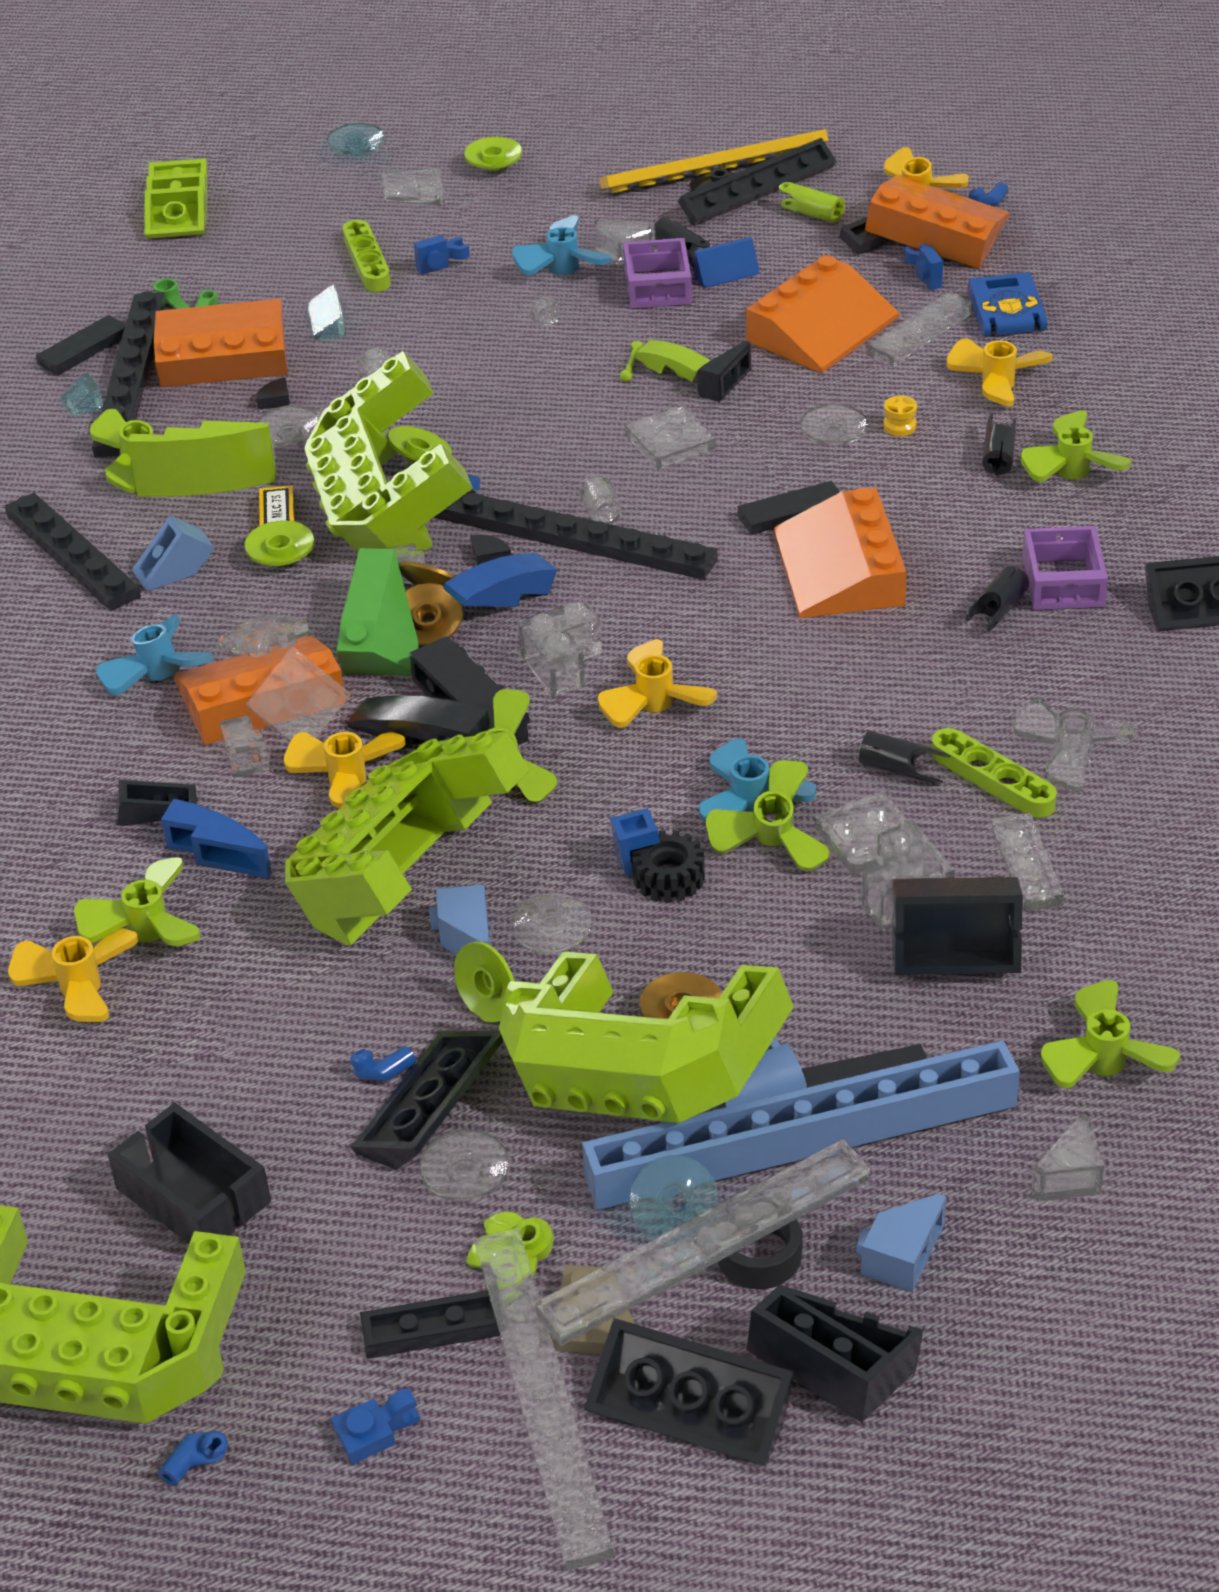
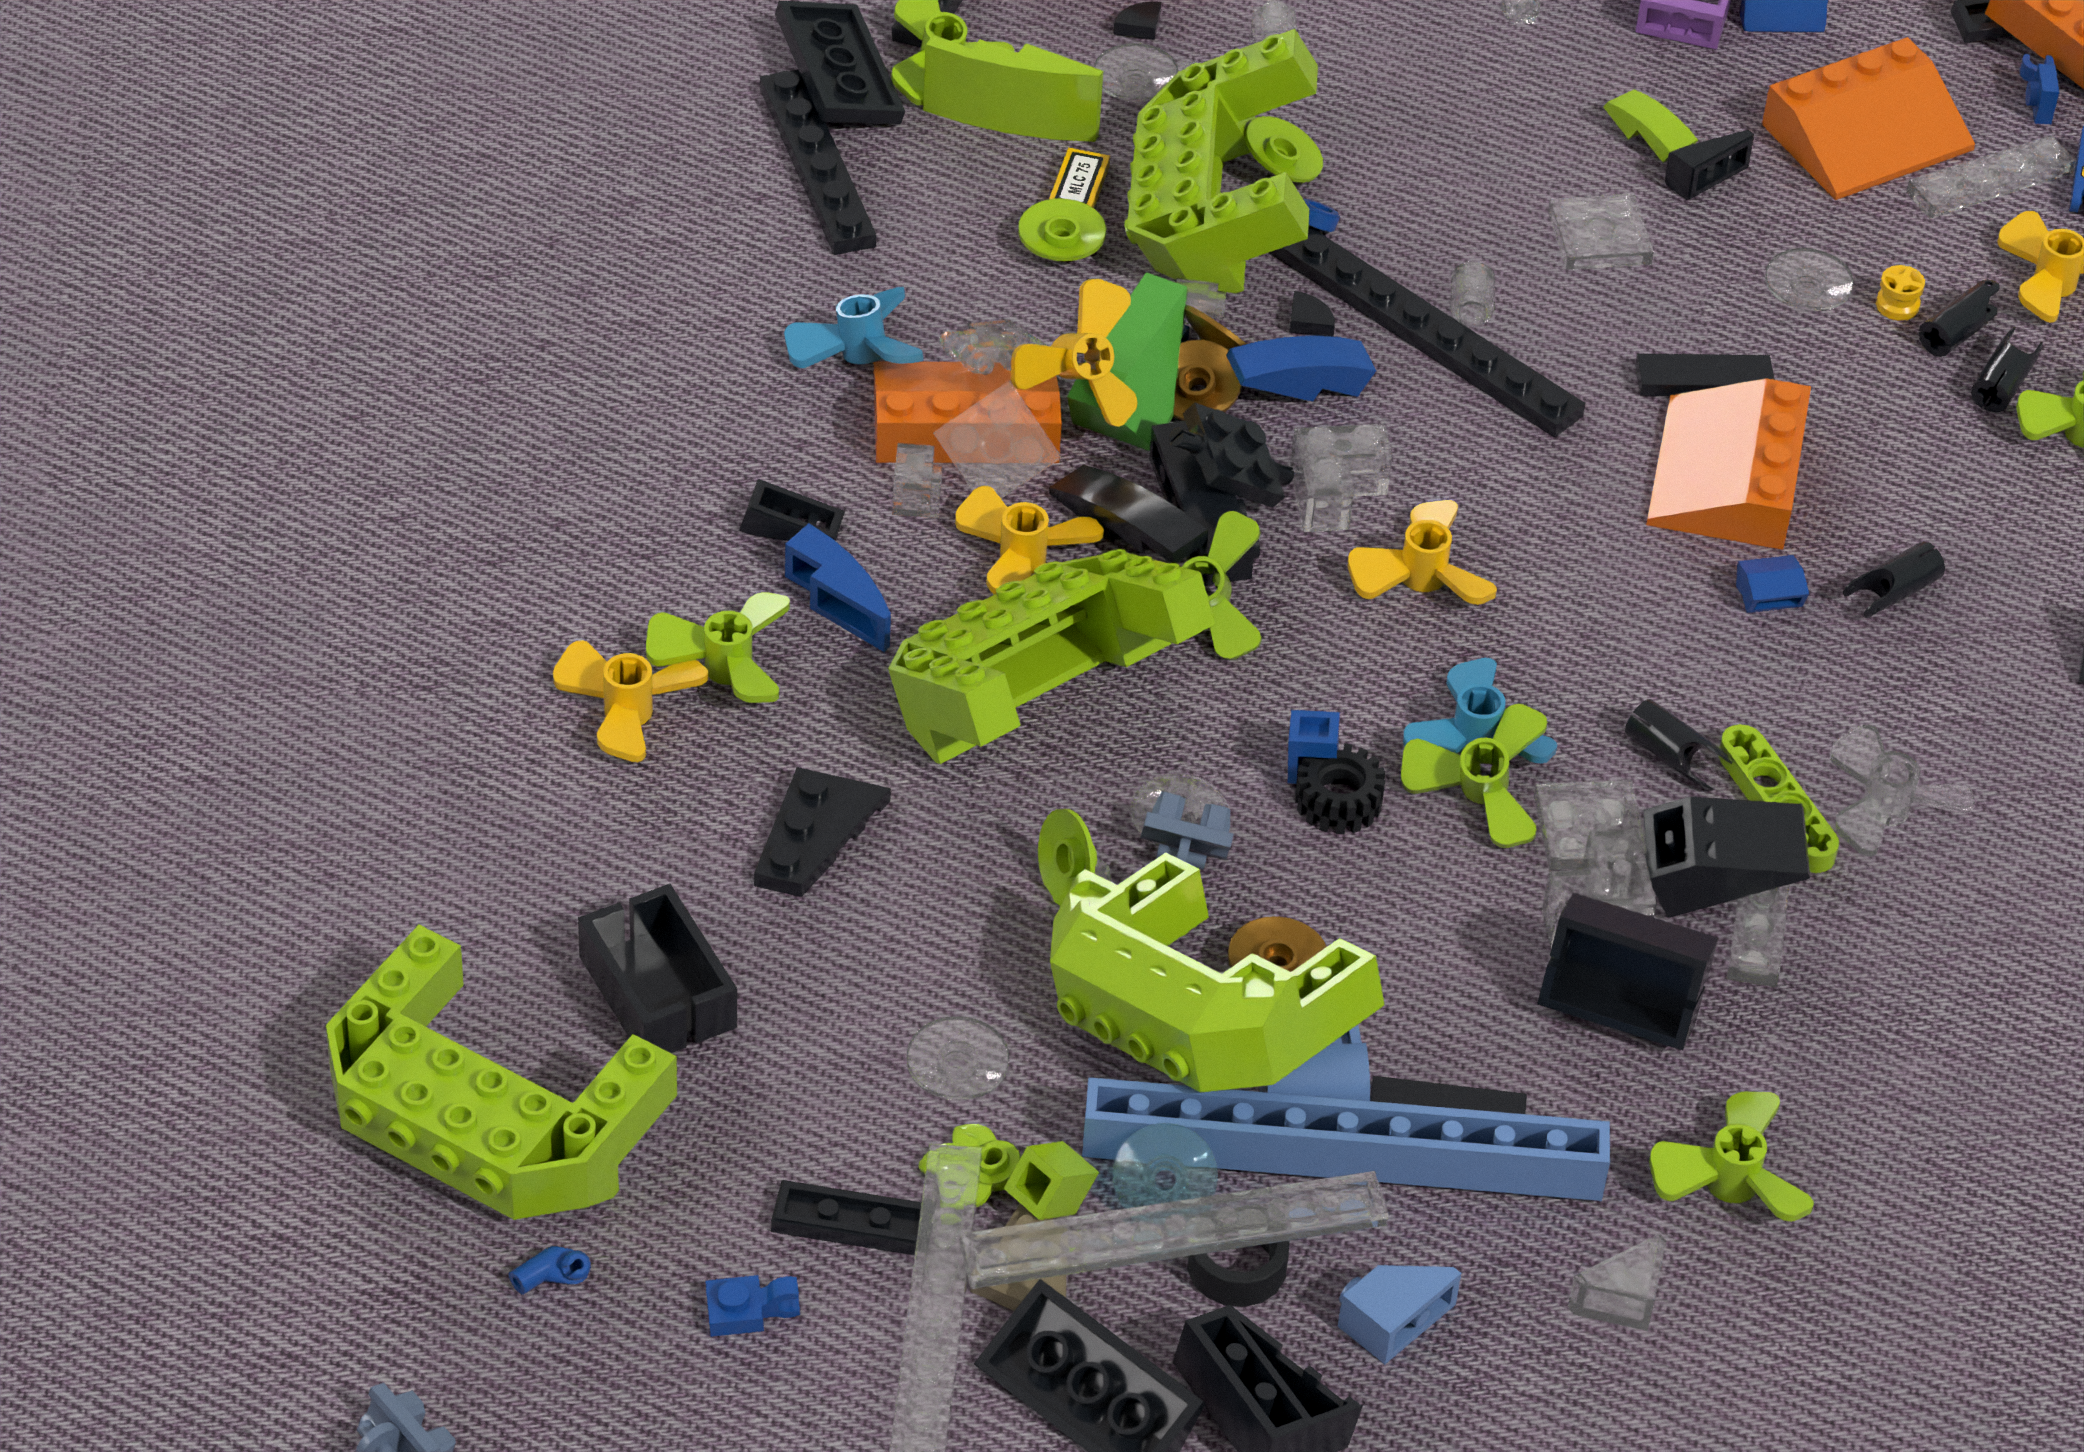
camera: 15 degrees right, 5 degrees up
medium blue slope [132,515,215,591] -> none
blue arm [350,1046,416,1081] -> none
black slope [351,1030,504,1170] -> none
medium blue slope [429,884,490,955] -> none
lime hinge [620,341,643,382] -> none
medium lavender window [1022,526,1108,610] -> none
none -> black wing [754,767,891,897]
none -> black plate [775,1,905,125]
none -> lime brick [1003,1141,1099,1220]
none -> yellow piece [1011,279,1138,427]
none -> sand blue hips [1140,792,1234,870]
none -> black plate [1169,403,1294,508]
none -> black slope [1643,796,1810,918]
none -> blue piece [1736,555,1809,613]
none -> black piece [1919,279,2000,357]

